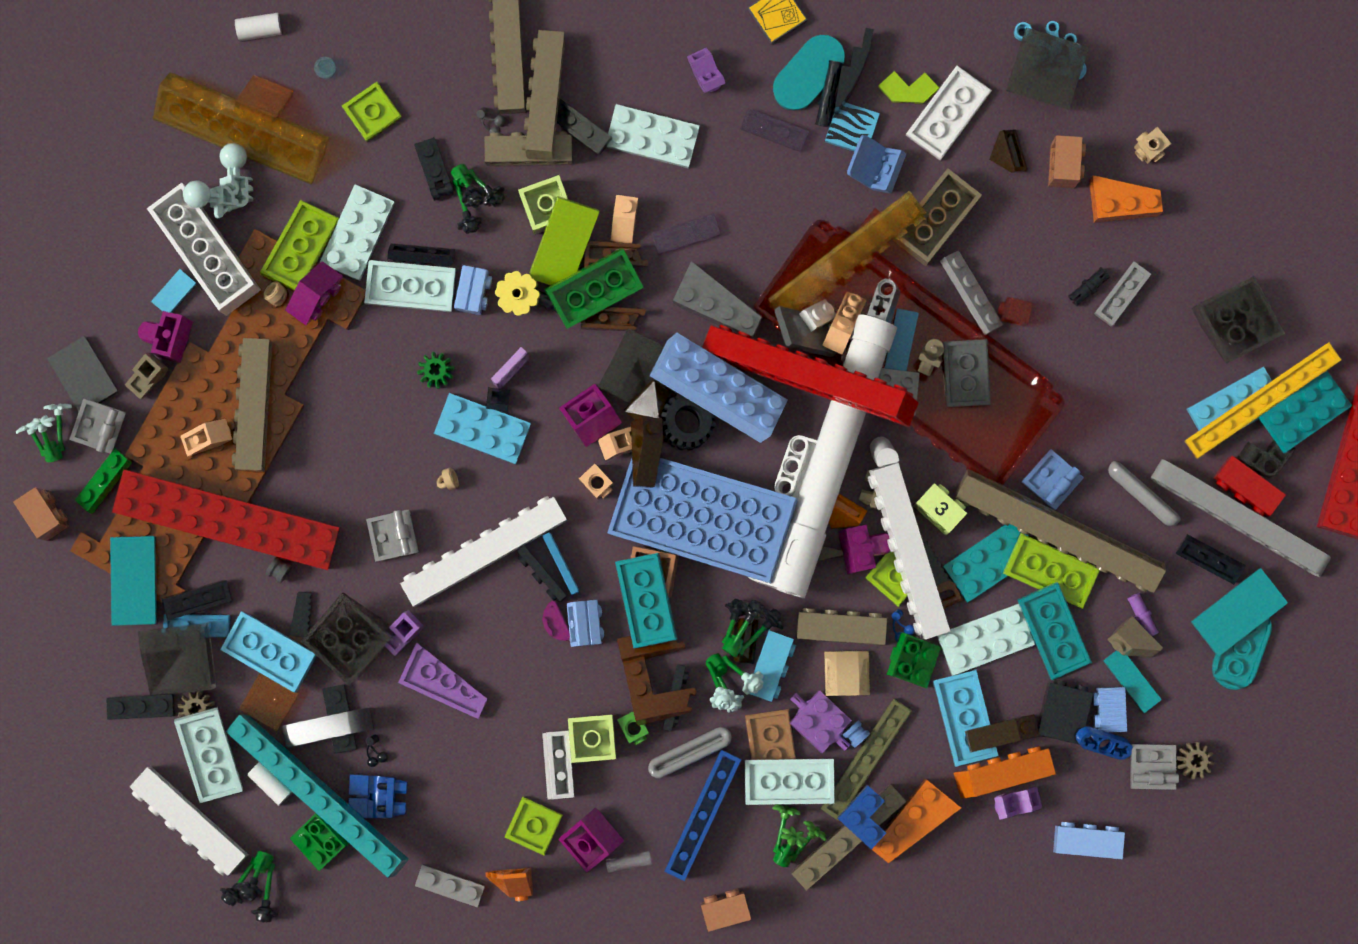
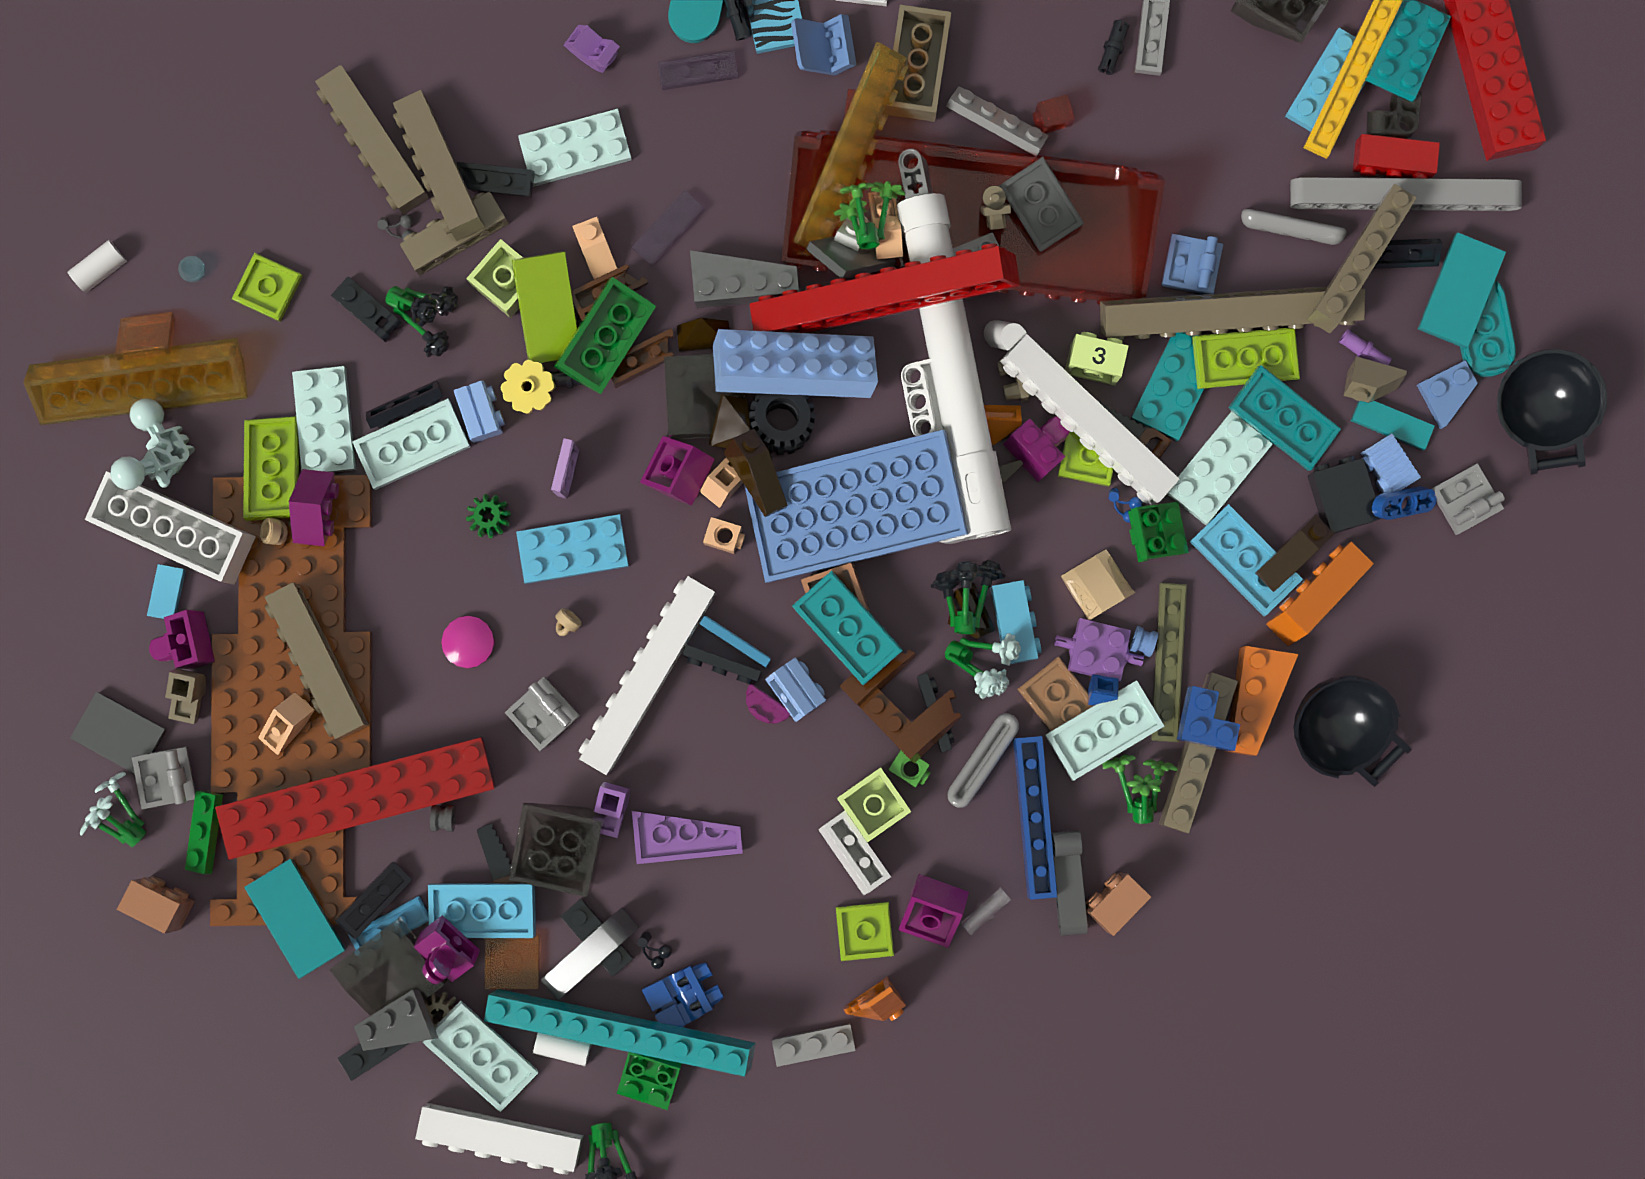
camera: 30 degrees left, 0 degrees up
black plate [486,387,510,411] -> none
dark tan brick [796,608,887,645] -> none
dark azure tile [884,308,919,371] -> none
medium lavender brick [994,787,1042,820] -> none
light blue brick [1053,822,1125,859] -> none
dark tan gear [1176,742,1215,779] -> none
none -> dark grey wing [354,989,438,1051]
none -> magenta brick [414,915,480,984]
none -> dark pink dish [441,616,495,669]
none -> dark brown slope [677,318,729,352]
none -> plant [834,181,905,249]
none -> dark grey beam [1051,830,1088,936]
none -> blue slope [1088,674,1119,705]
none -> black windscreen [1293,675,1412,787]
none -> dark tan brick [1307,183,1417,334]
none -> medium blue wing [1417,360,1478,429]
none -> black windscreen [1497,349,1607,475]

